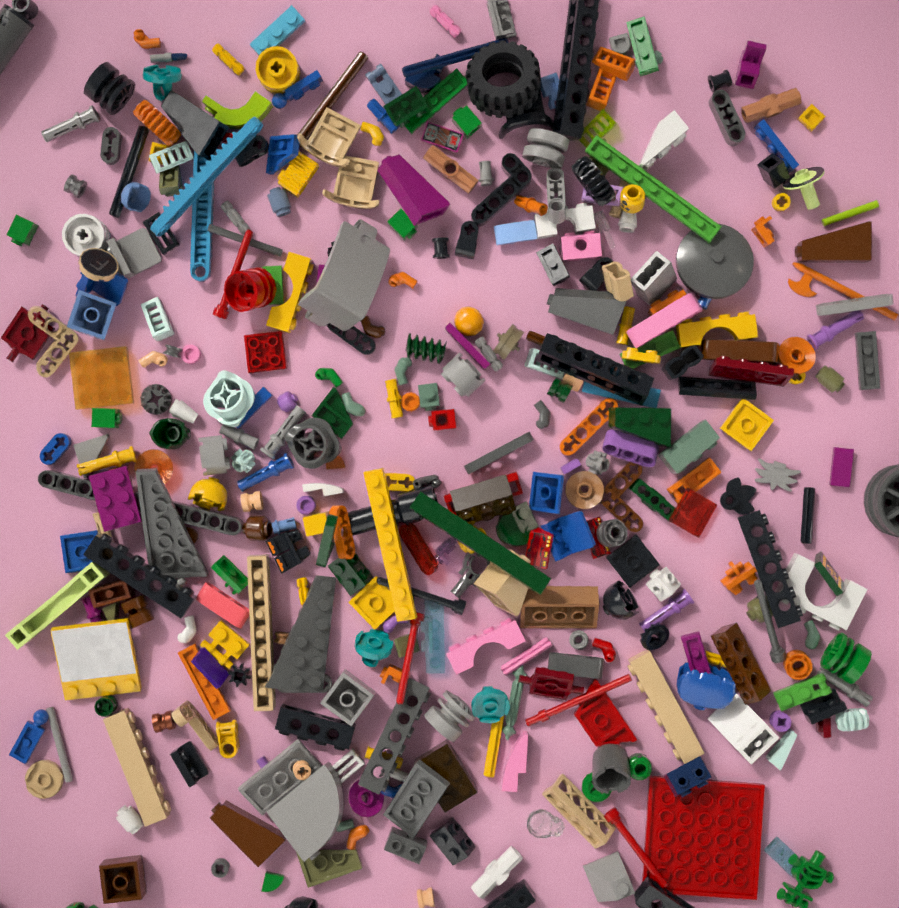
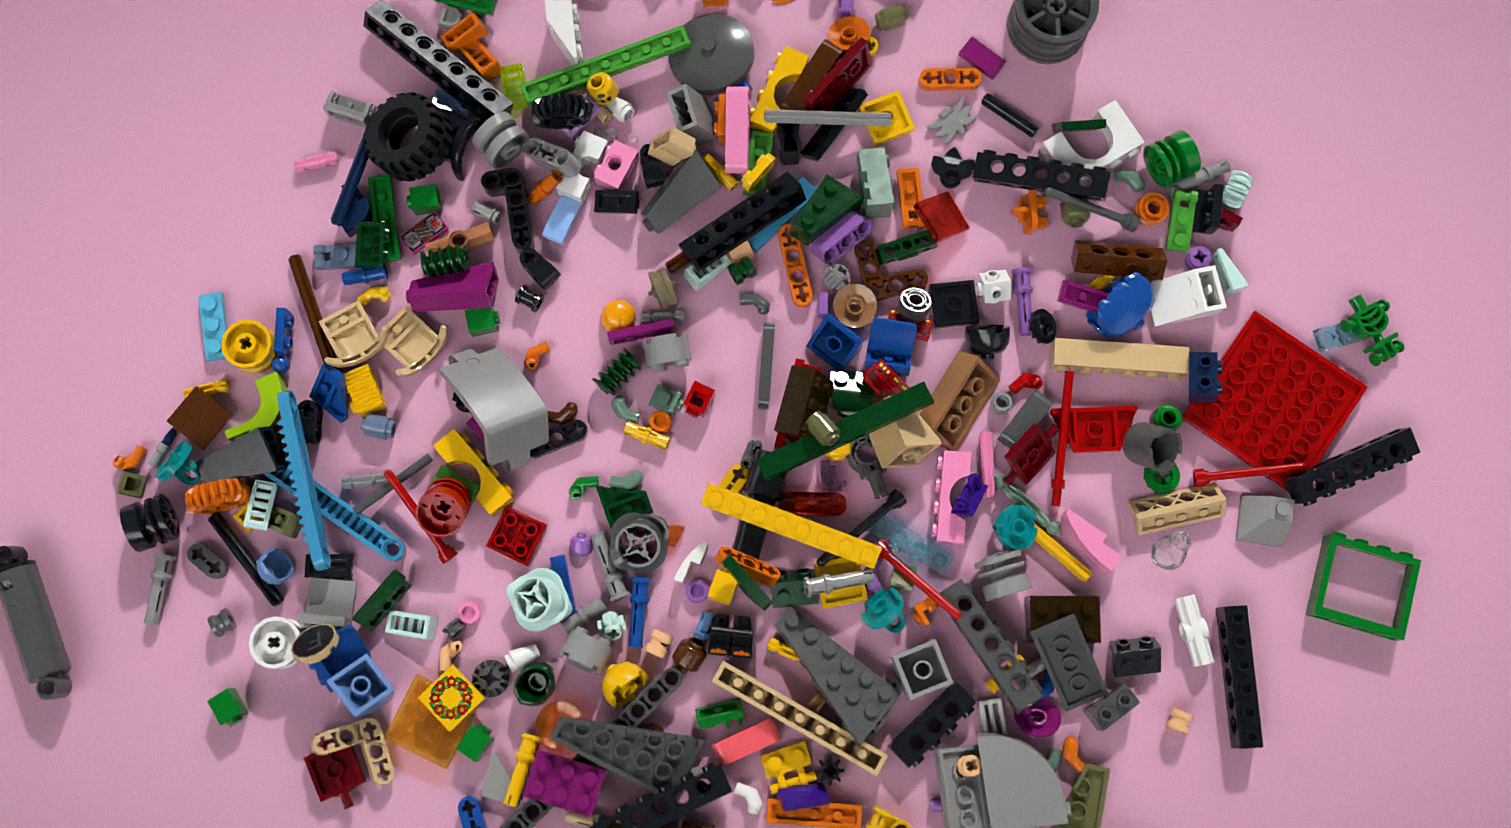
camera: 60 degrees left, 10 degrees down
none -> olive slope [116,471,147,499]
none -> reddish brown tile [167,386,233,450]
none -> dark green piece [352,570,412,632]
none -> tile [418,664,485,732]
none -> dark green piece [420,243,471,278]
none -> light grey axle [764,109,892,126]
none -> light grey pin [803,568,875,598]
none -> olive brick [806,411,840,446]
none -> orange beam [918,68,982,91]
none -> dark purple hinge [951,473,988,517]

